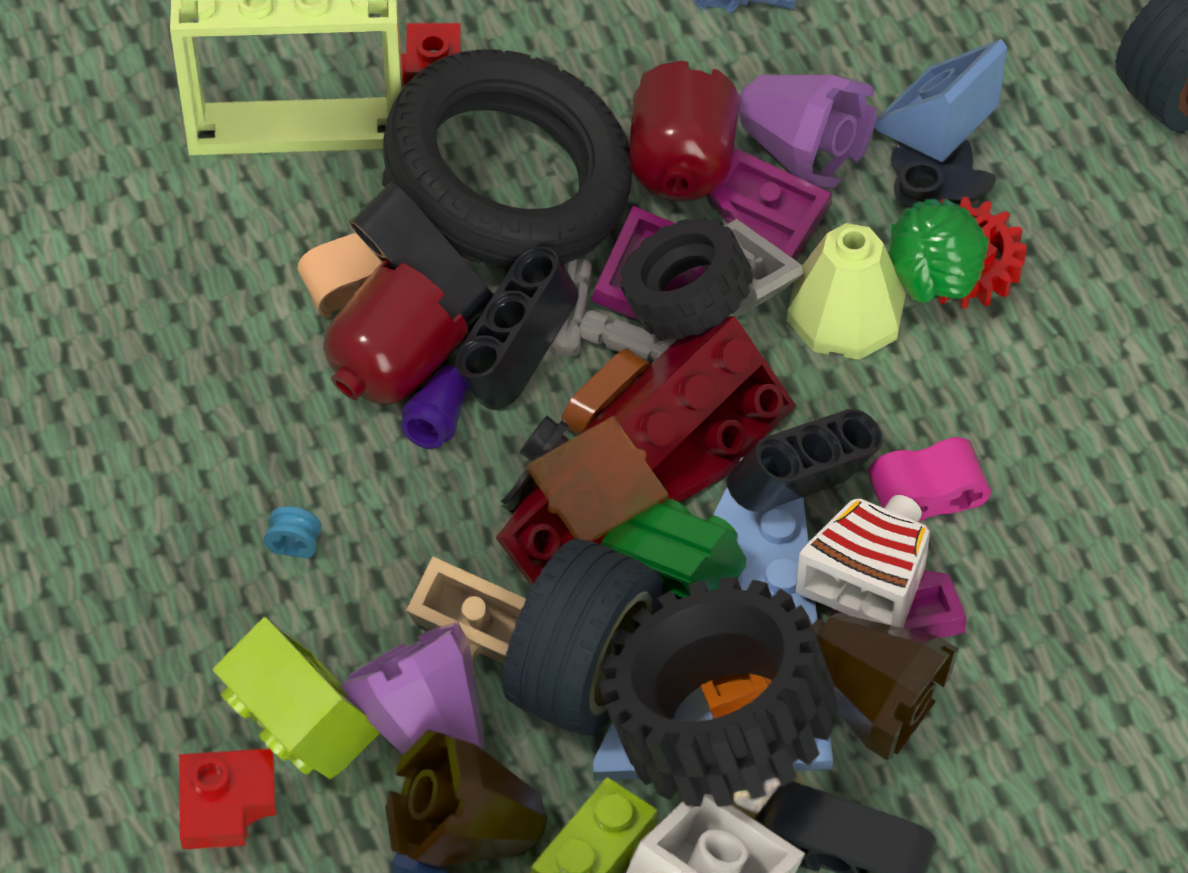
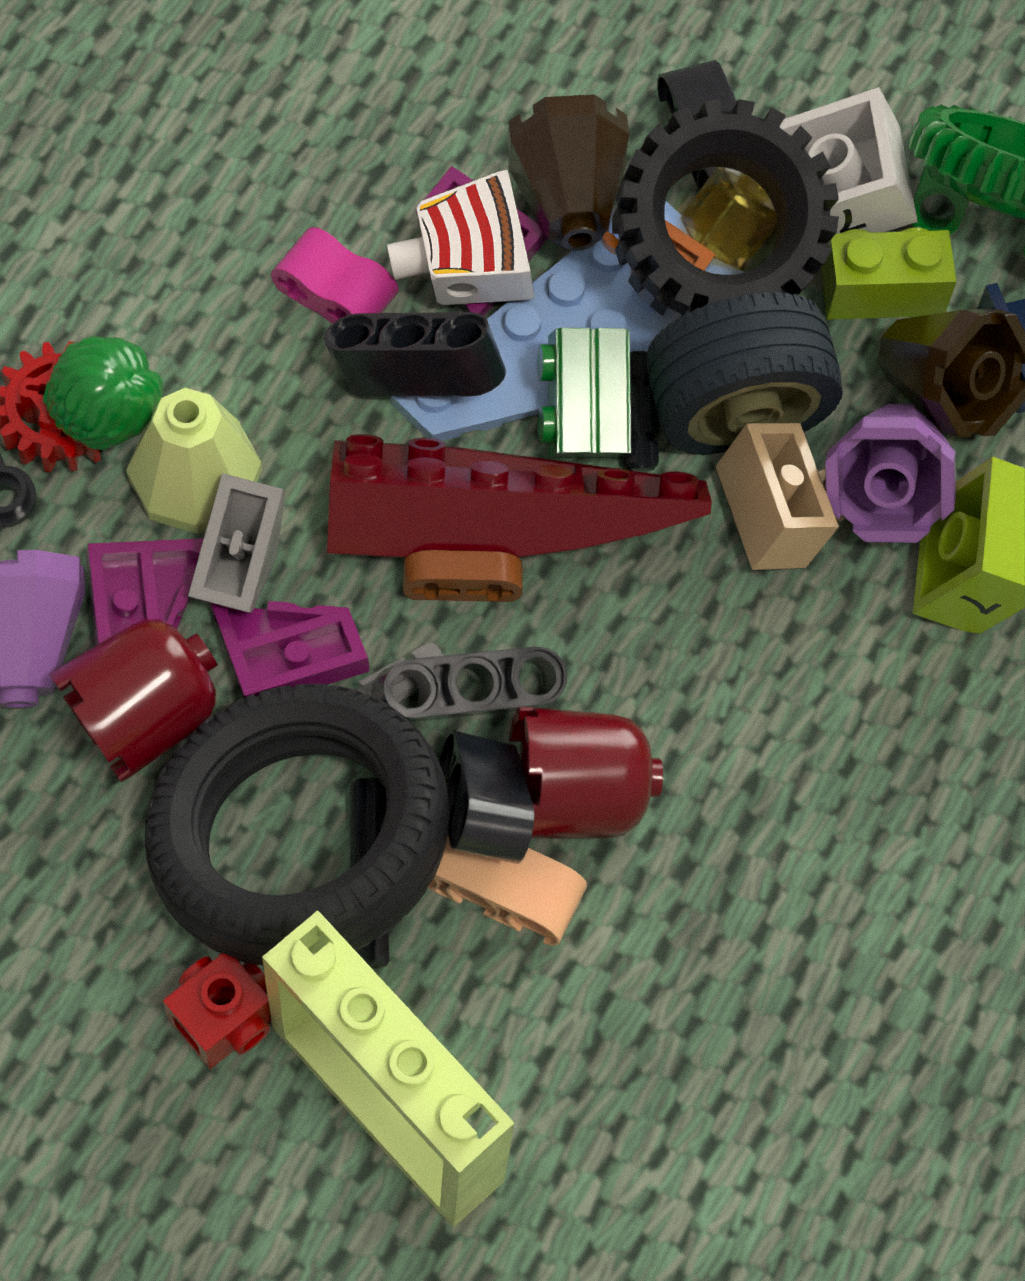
camera: 135 degrees left, 10 degrees up
dark azure bush [264,506,322,559] -> none
dark purple cone [401,366,468,449] -> none
black plate [501,415,572,511] -> none
clear orange piece [527,416,668,541] -> none
light grey axle [580,310,676,363] -> none
black tyre [620,217,753,339] -> none

